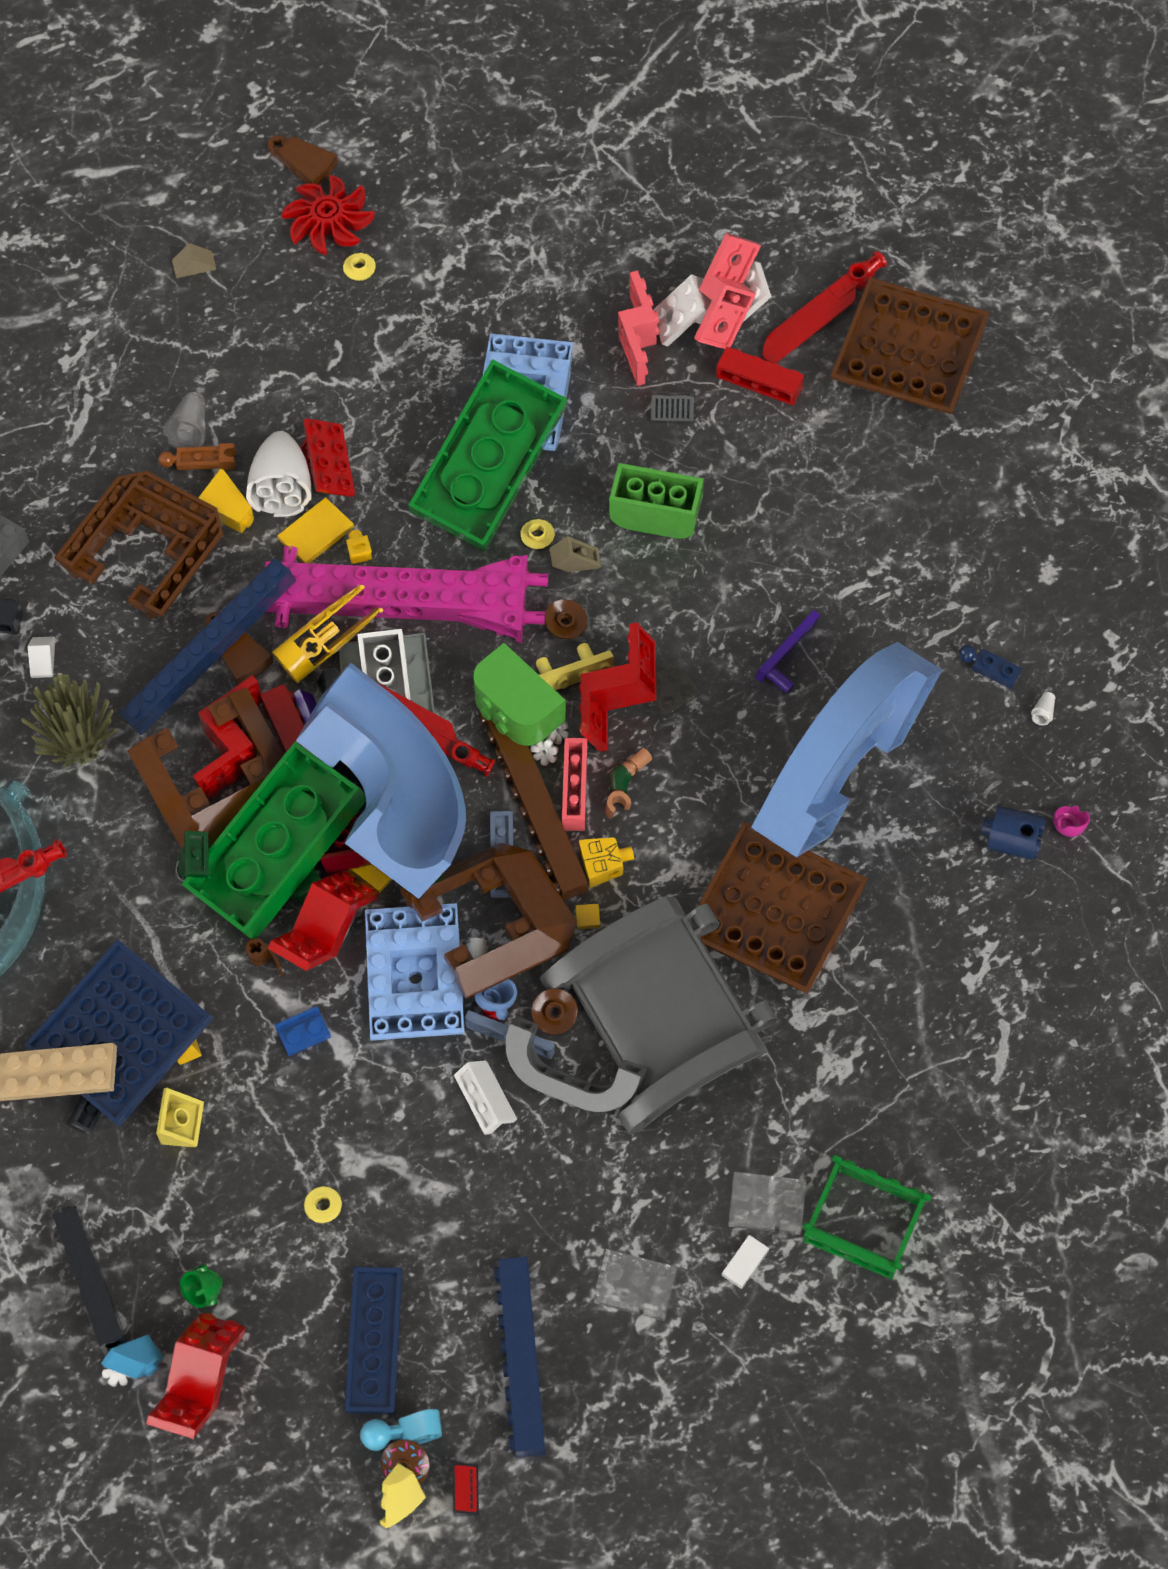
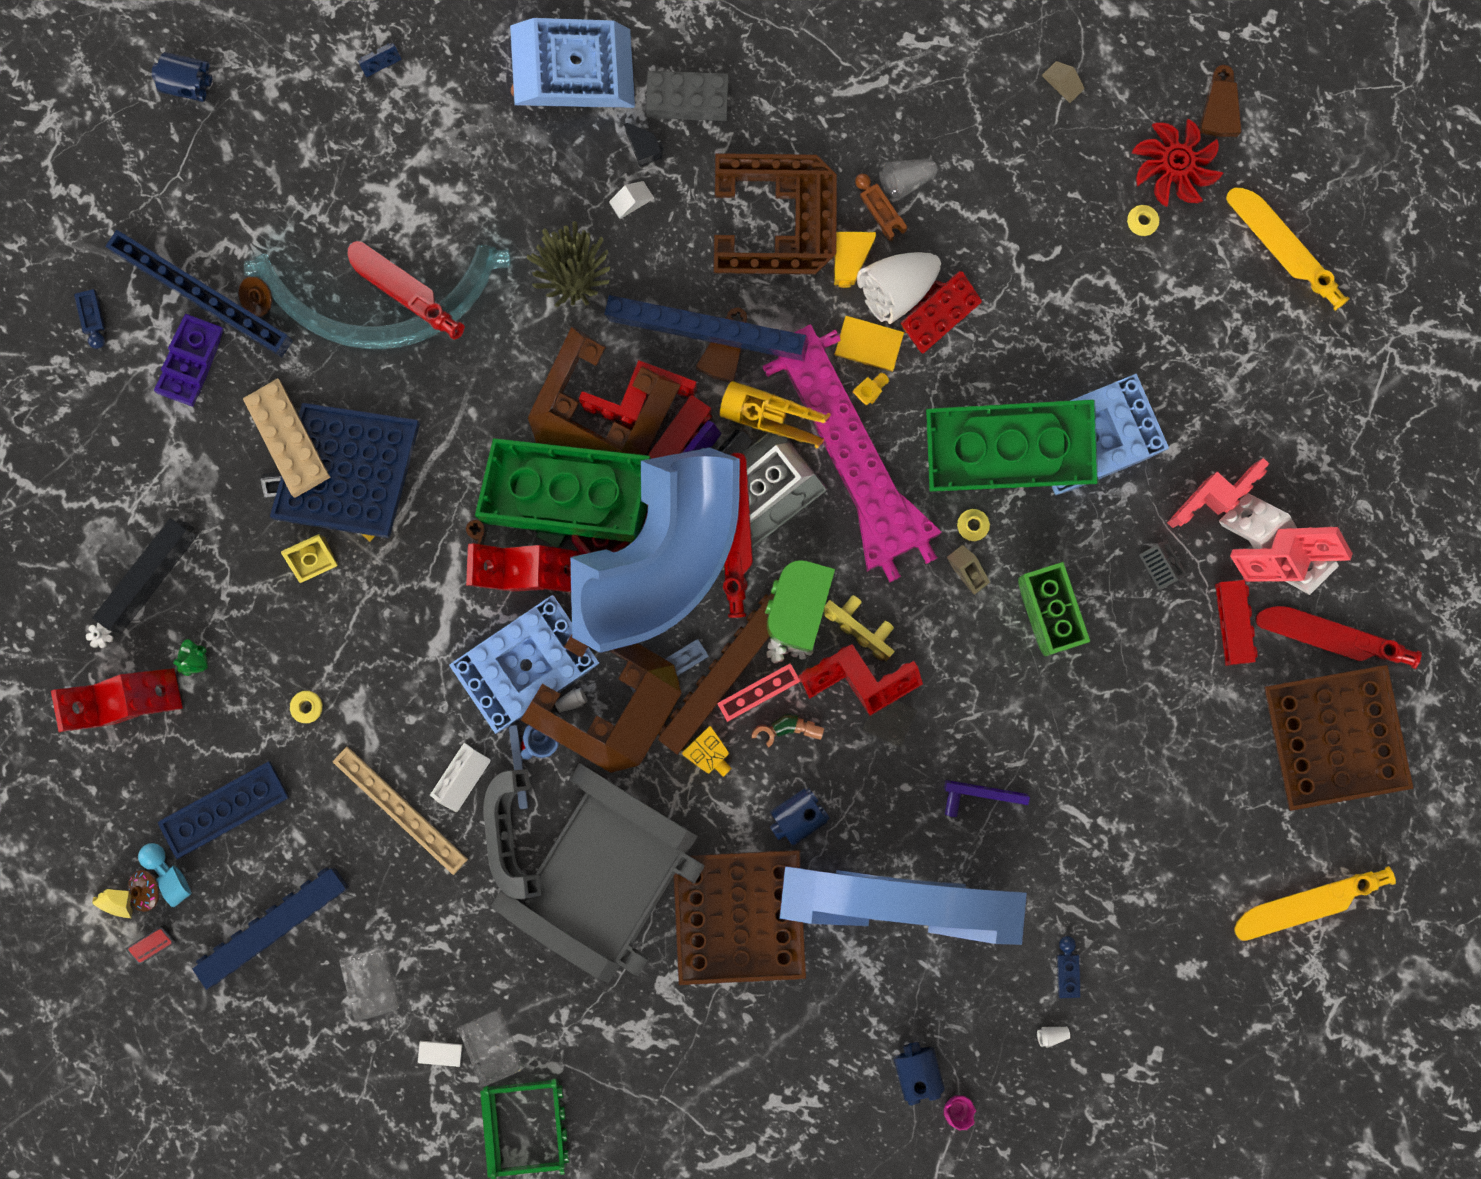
camera: 55 degrees right, 20 degrees up
dark azure slope [102,1335,164,1379] -> none
dark green piece [175,831,209,882] -> none
blue plate [275,1006,331,1056] -> none
reddish brown dish [531,988,578,1035] -> none
reddish brown dish [545,599,587,640] -> none
yellow tile [576,904,600,930] -> none
none -> tan tile [333,747,468,875]
none -> dark blue cylinder [770,788,830,846]
none -> yellow piece [1226,188,1350,311]
none -> yellow piece [1234,866,1396,941]

